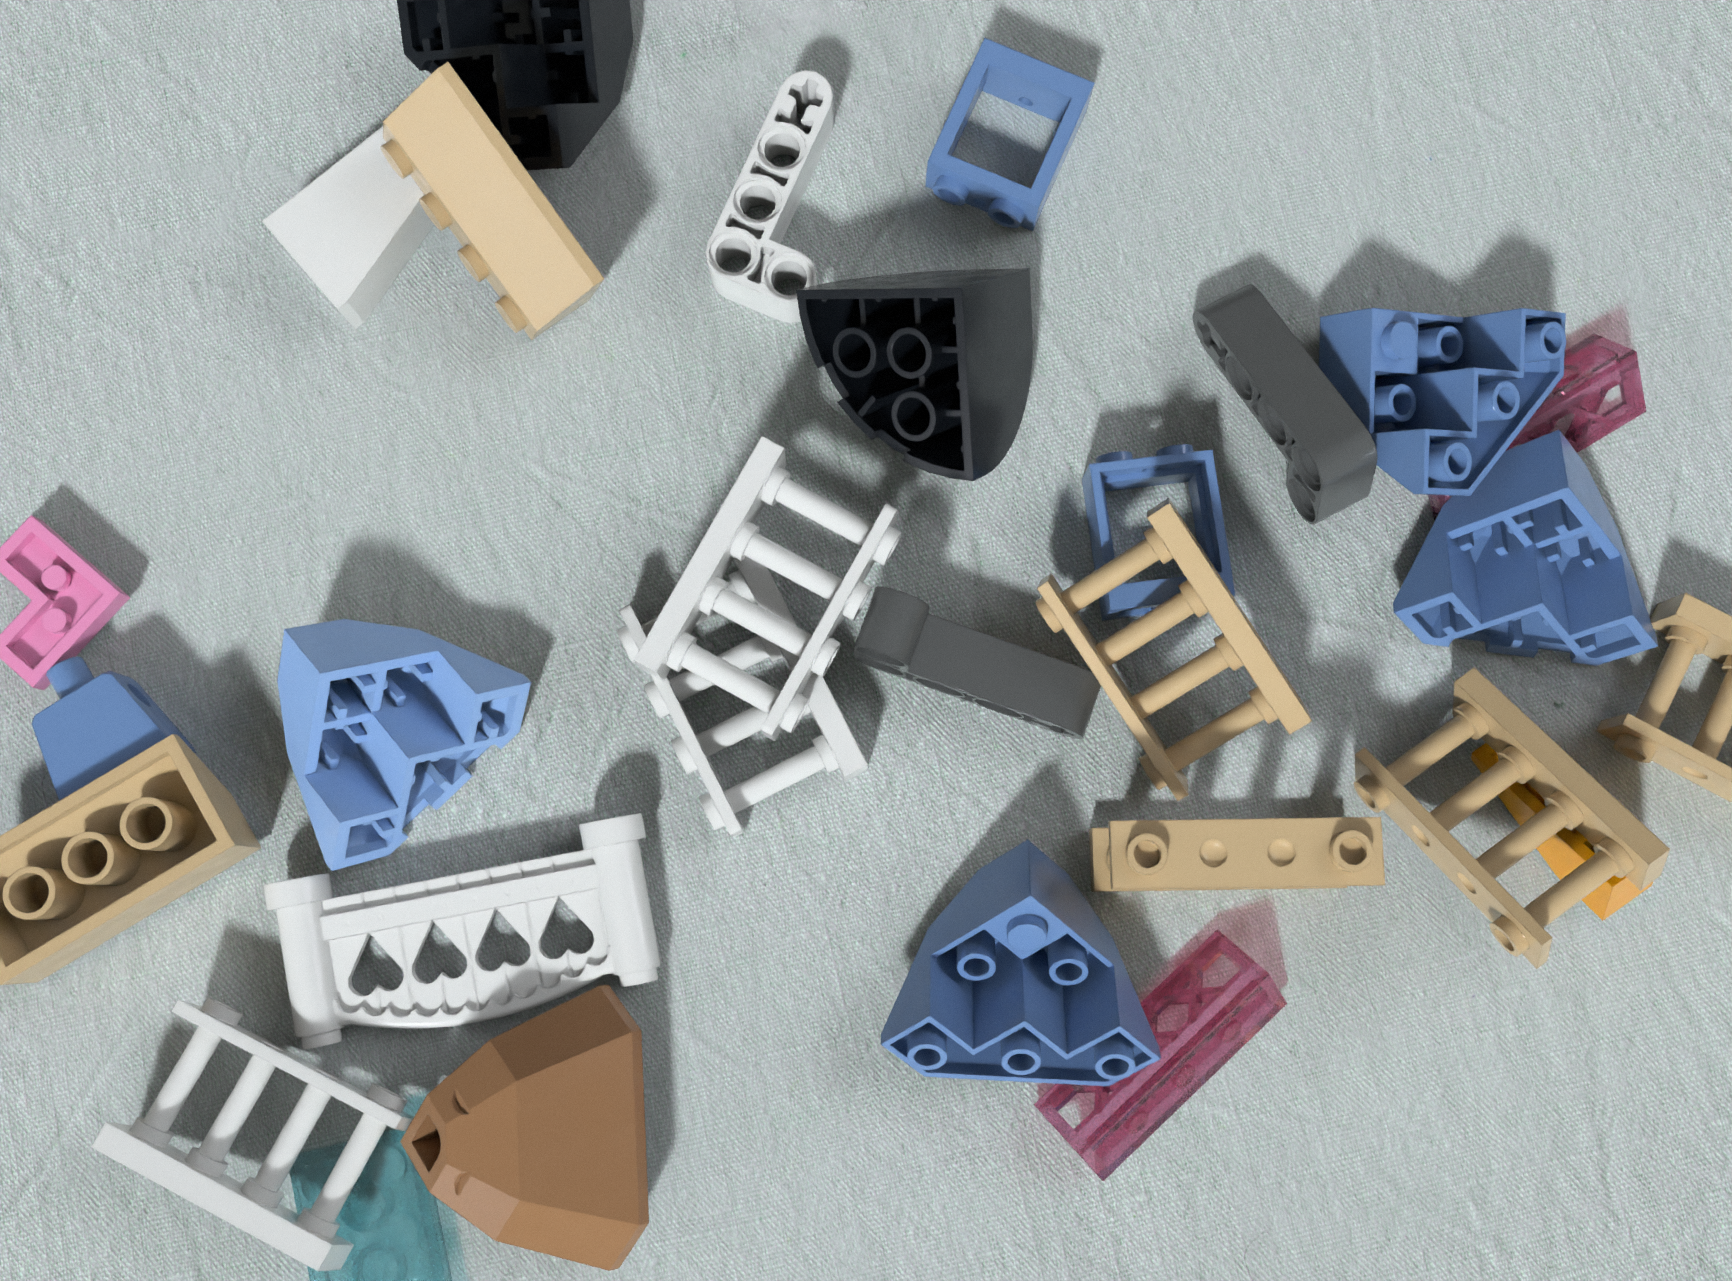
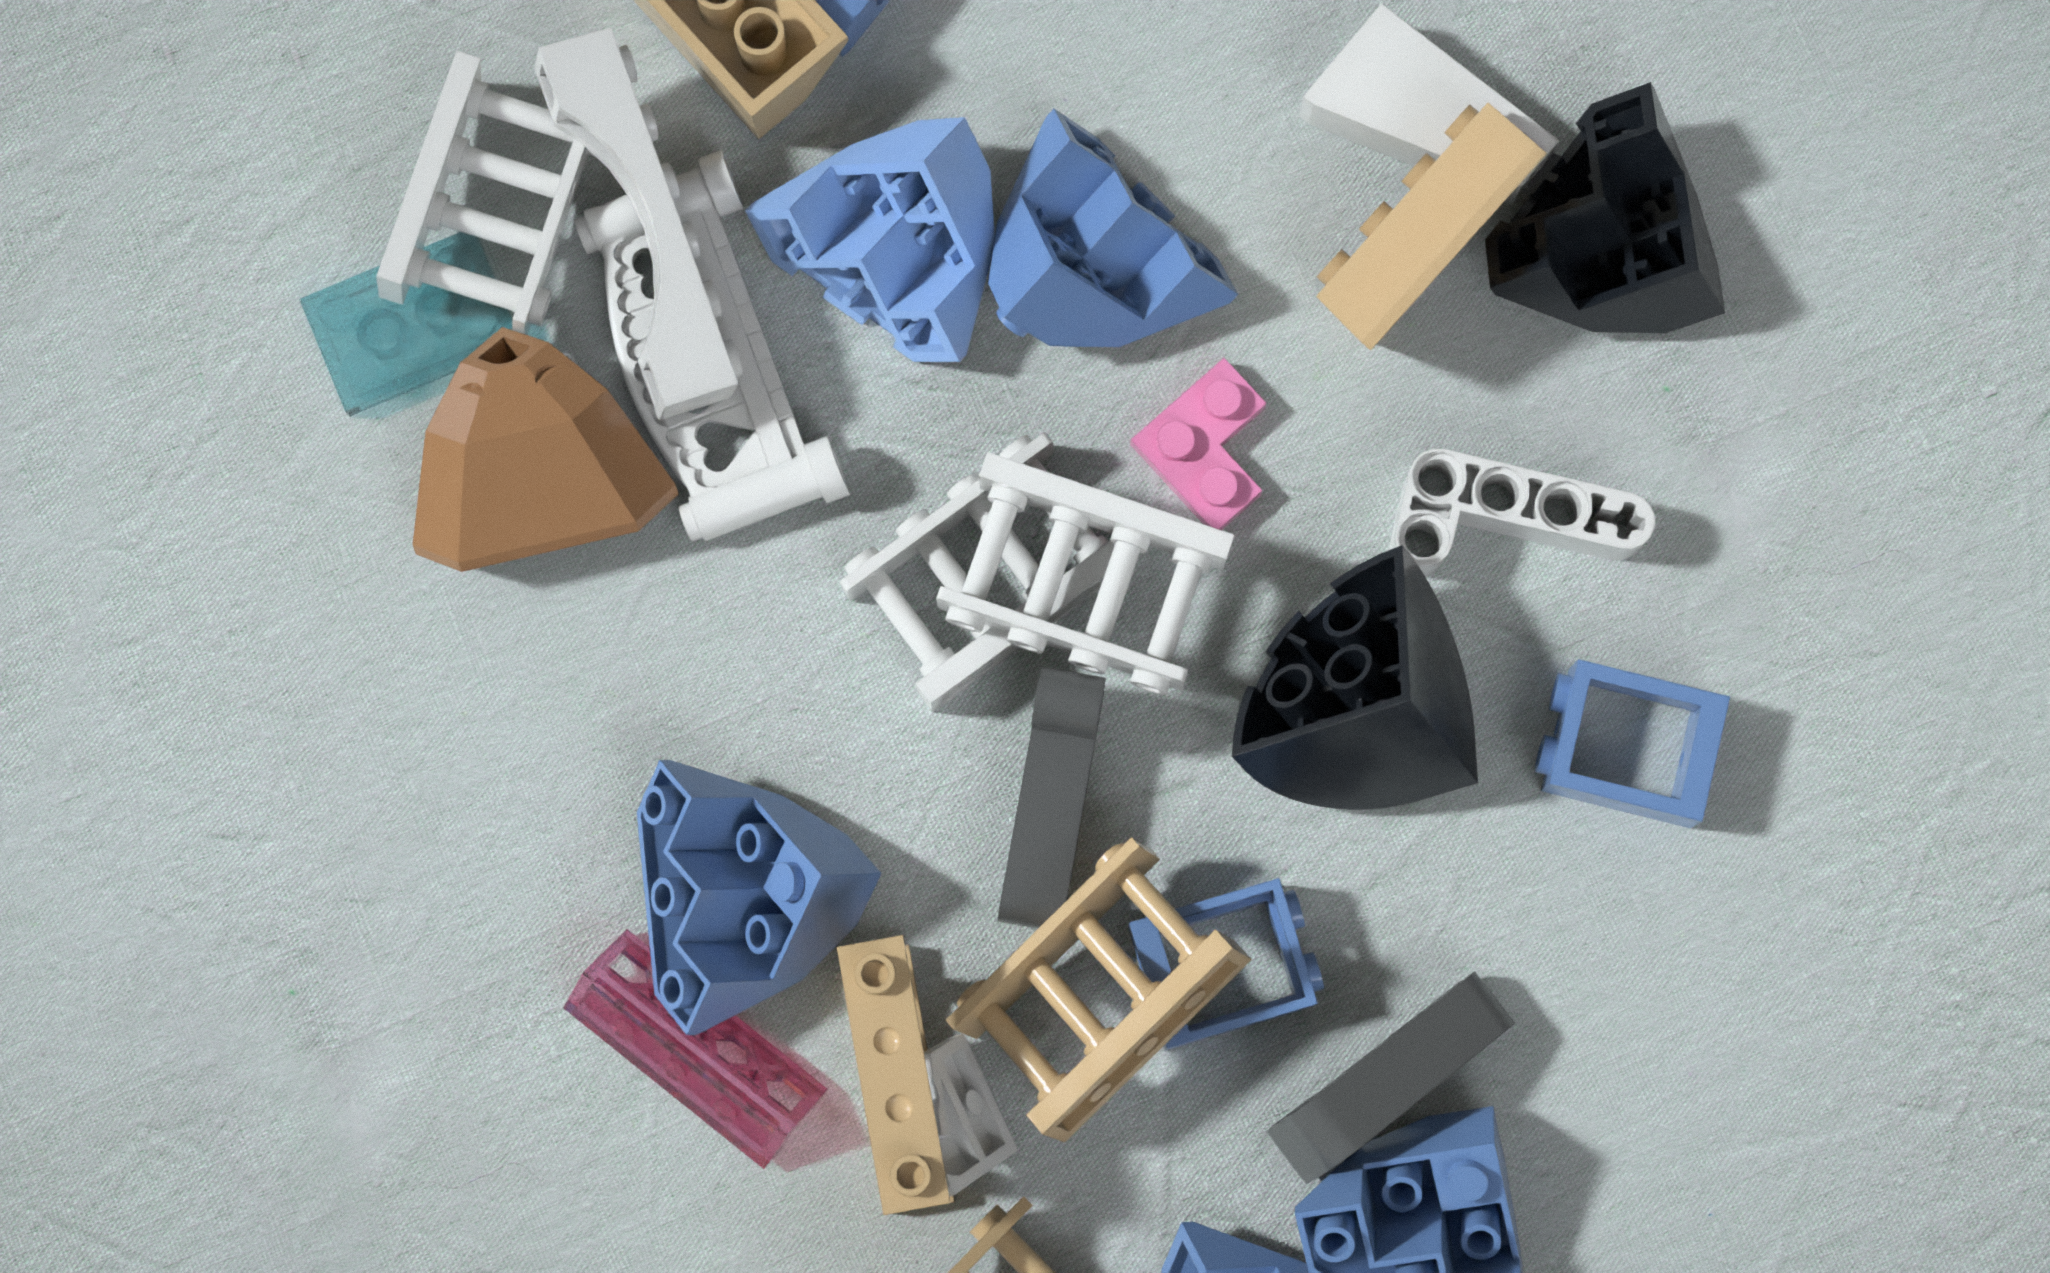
camera: 85 degrees right, 0 degrees up
none -> white arch [534,27,743,420]
none -> white wing [924,1033,1018,1197]
none -> medium blue brick [988,108,1238,347]
none -> bright pink plate [1130,358,1266,530]

